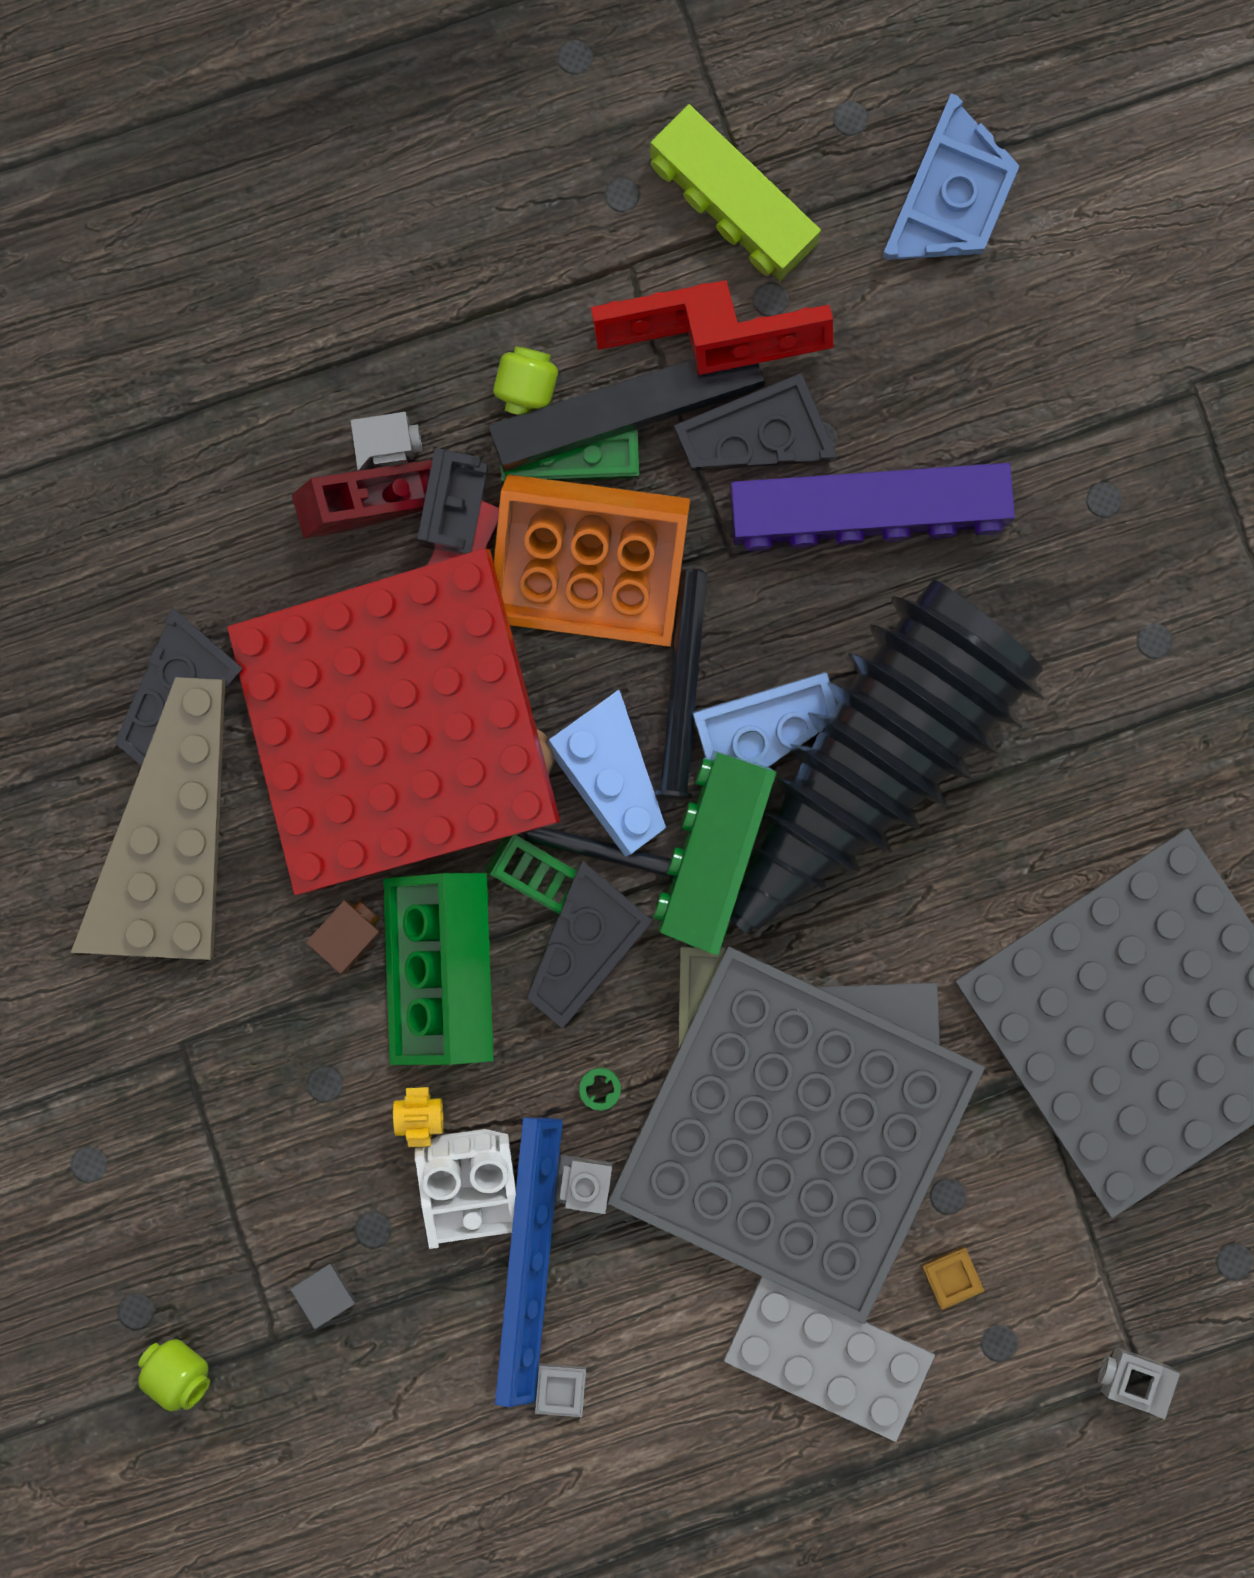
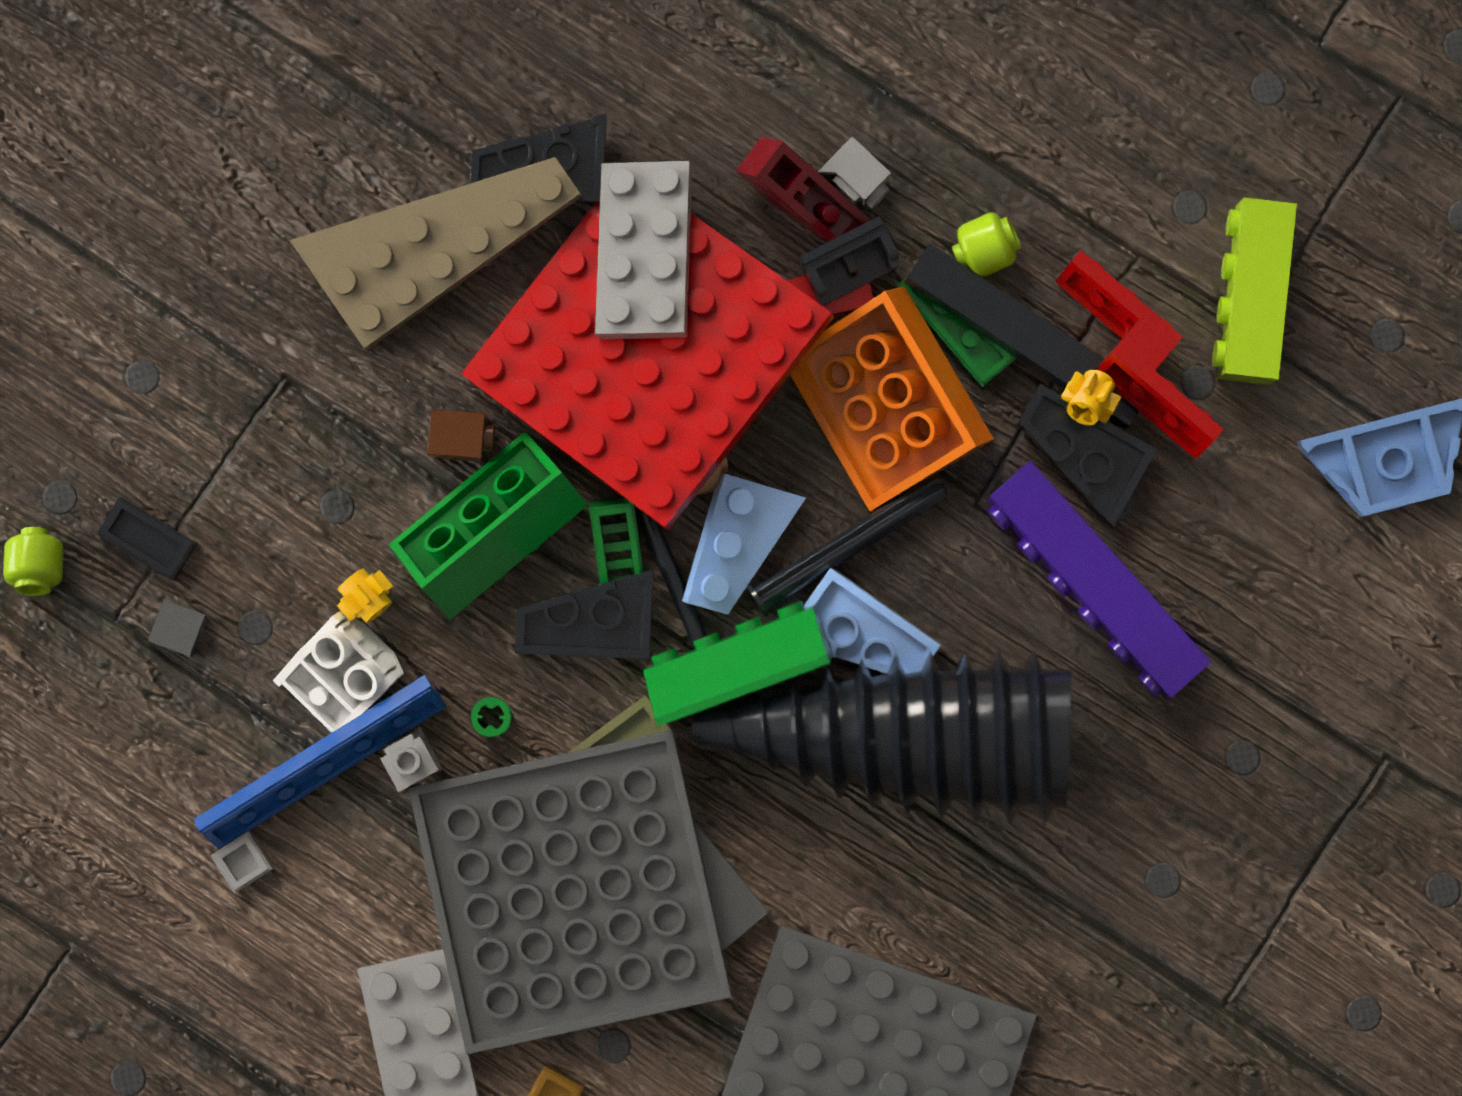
camera: 50 degrees right, 0 degrees up
none -> black tile [96,497,198,581]
none -> light grey plate [595,161,692,339]
none -> yellow gear [1061,370,1121,425]

